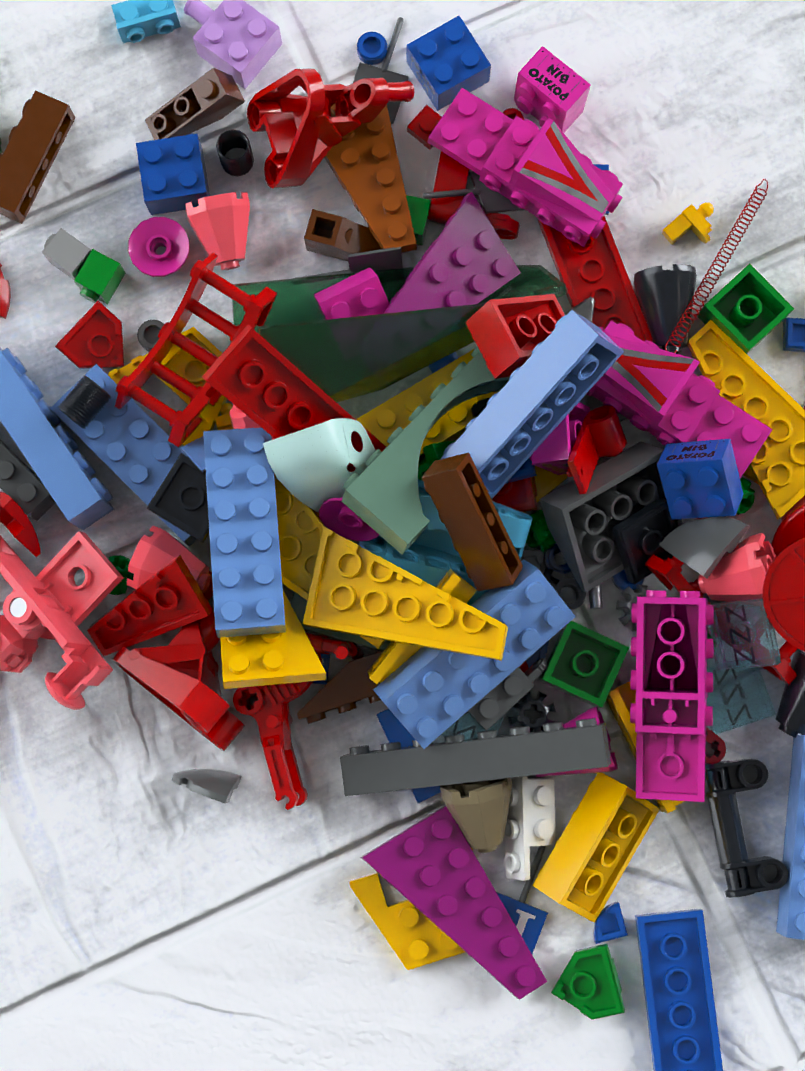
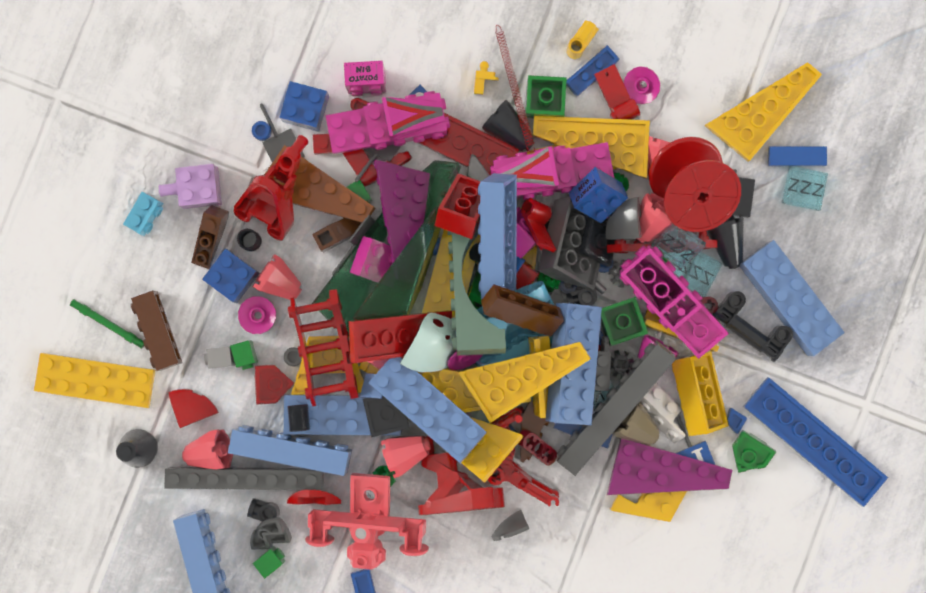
camera: 45 degrees left, 5 degrees up
red wing [87,555,213,657] -> none
none -> dark red beam [518,429,557,466]

